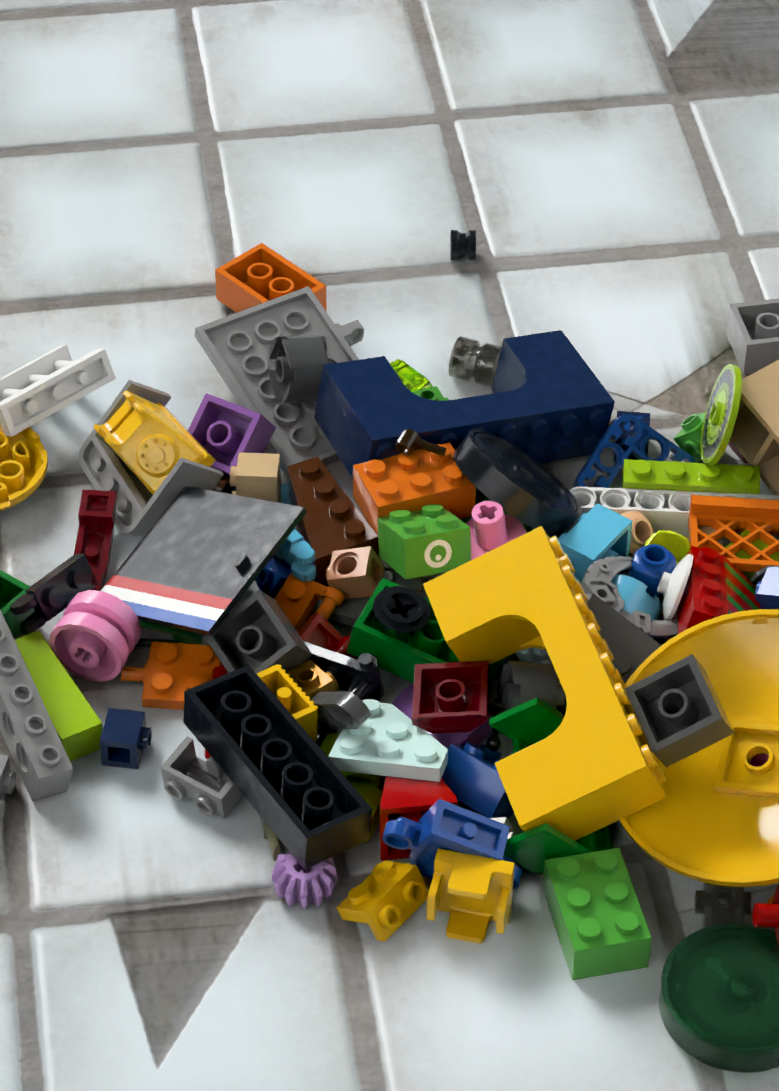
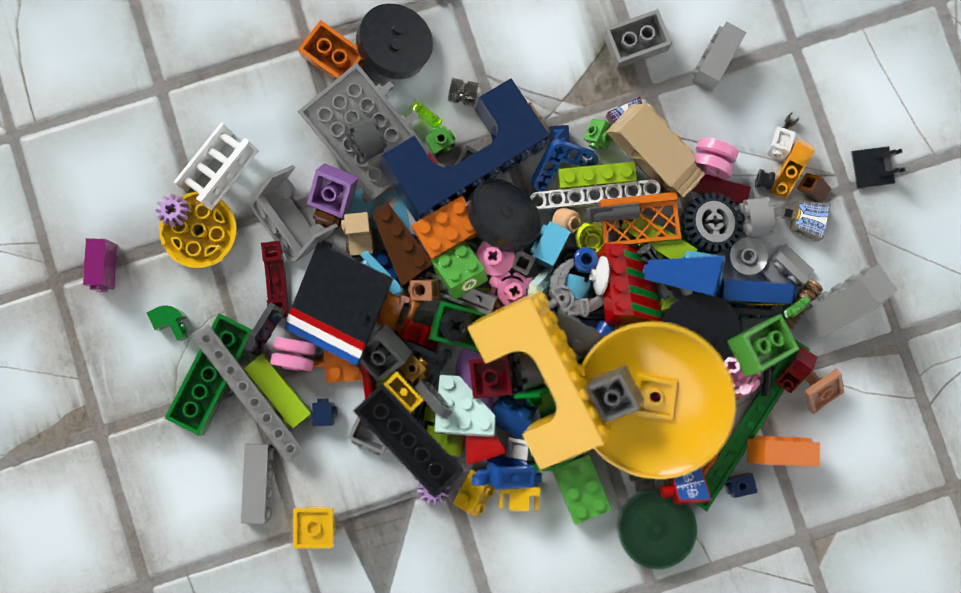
camera: 10 degrees left, 40 degrees up
yellow piece [93,391,216,495] -> none
dark brown hand [395,429,447,456] -> none
lime piece [701,364,742,465] -> none
none -> yellow panel [293,506,336,548]
none -> black brick [356,3,433,79]
none -> dark grey piece [585,202,640,224]

